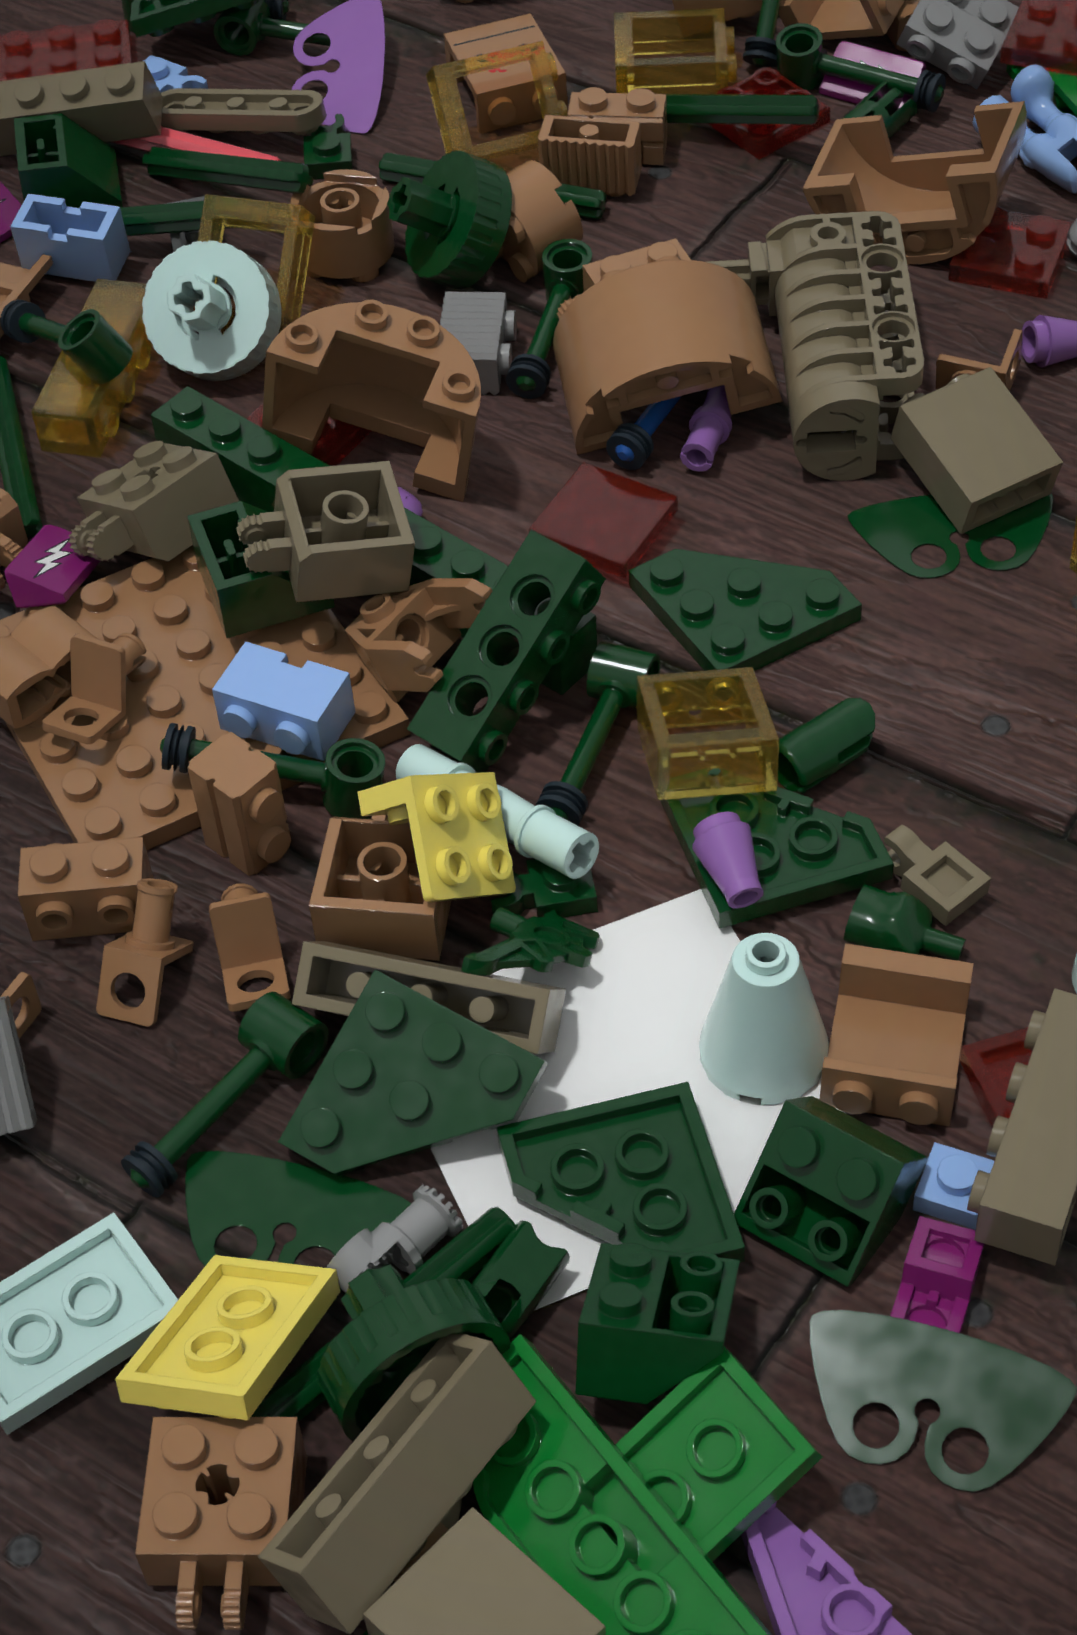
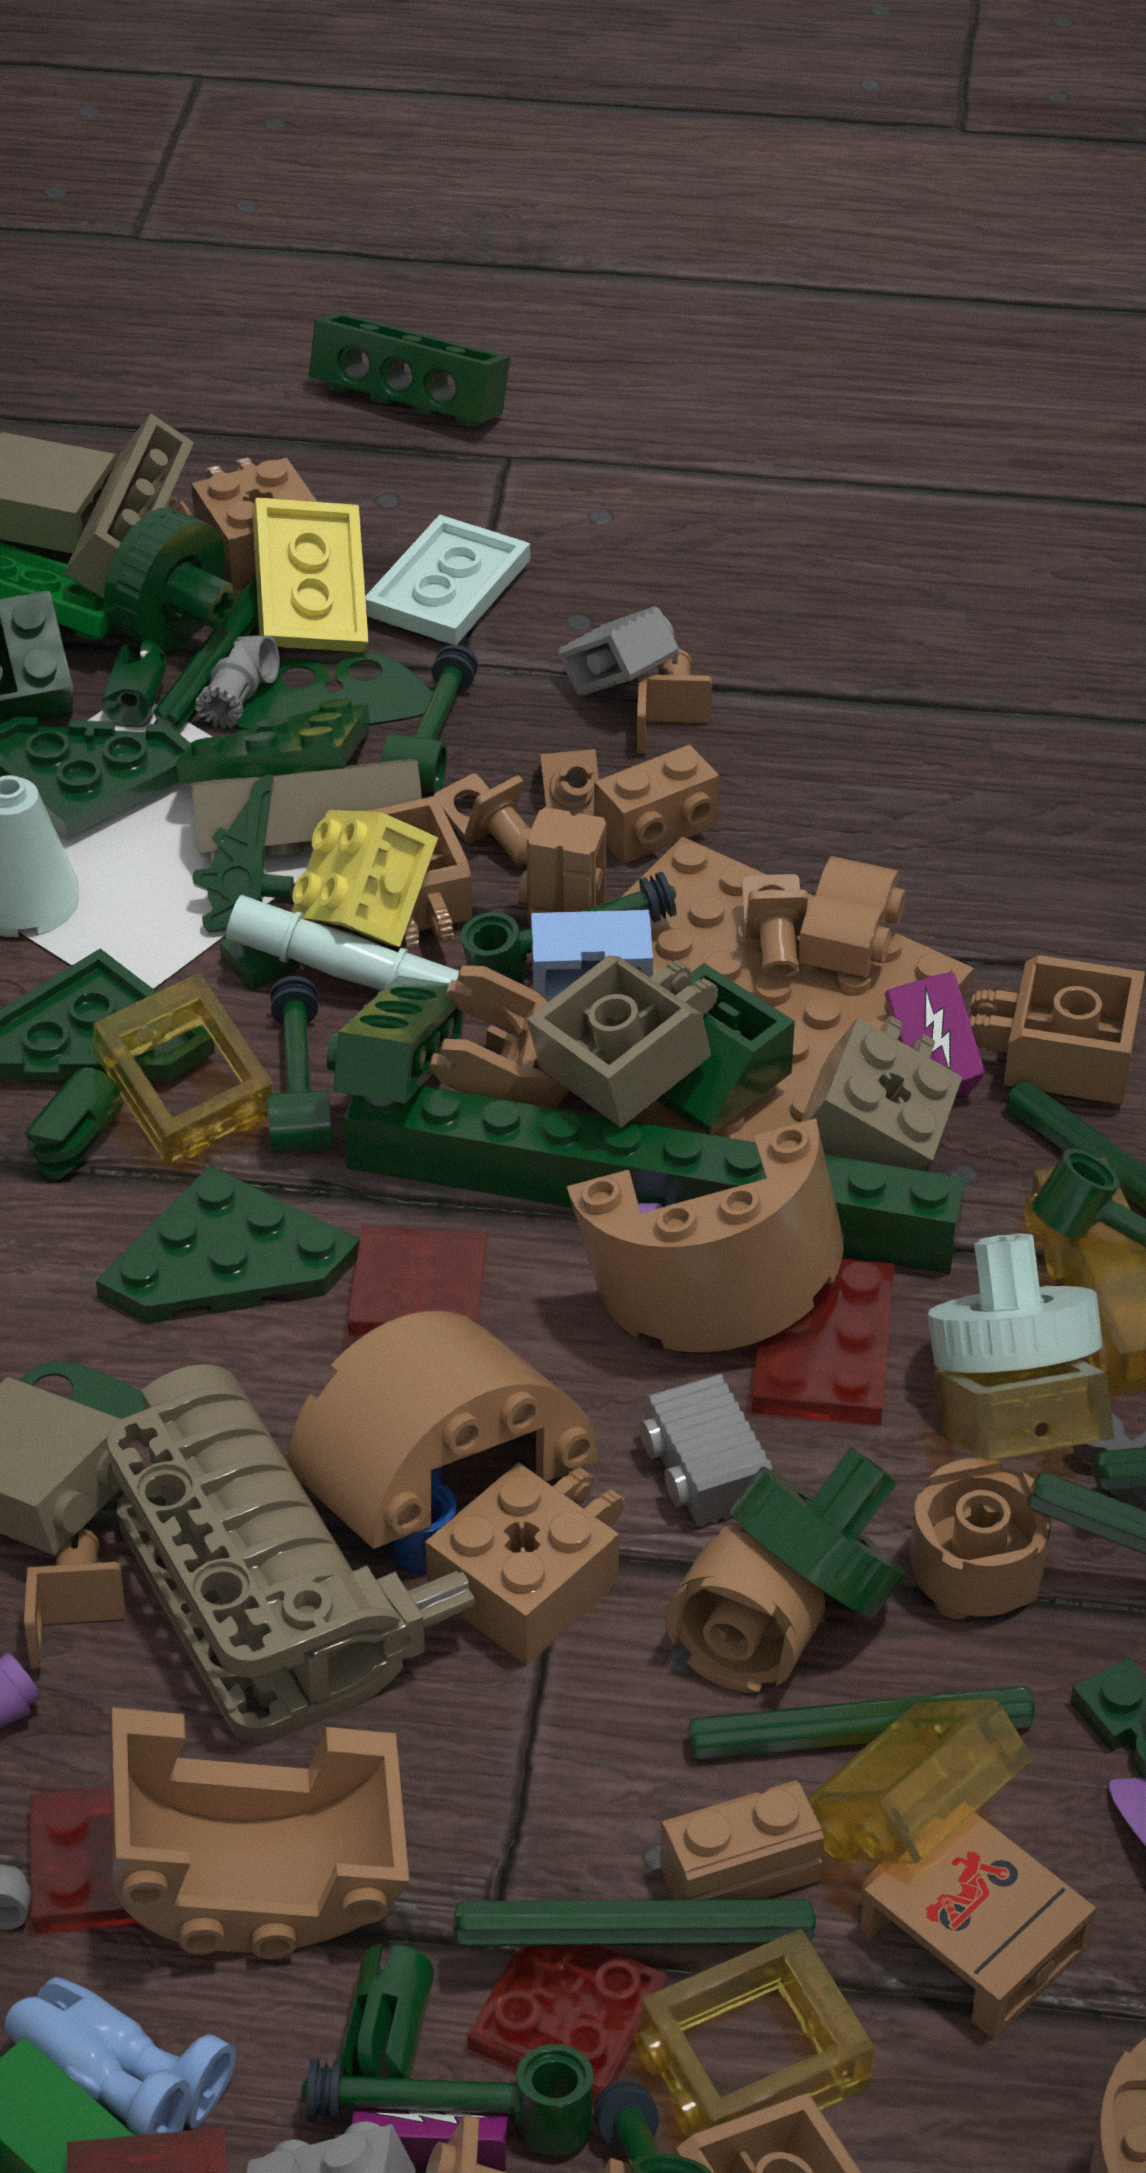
camera: 150 degrees right, 5 degrees down
dark green piece [506,239,593,399] -> none
medium nougat brick [538,115,642,197] -> none
medium lavender cone [692,812,763,908] -> none

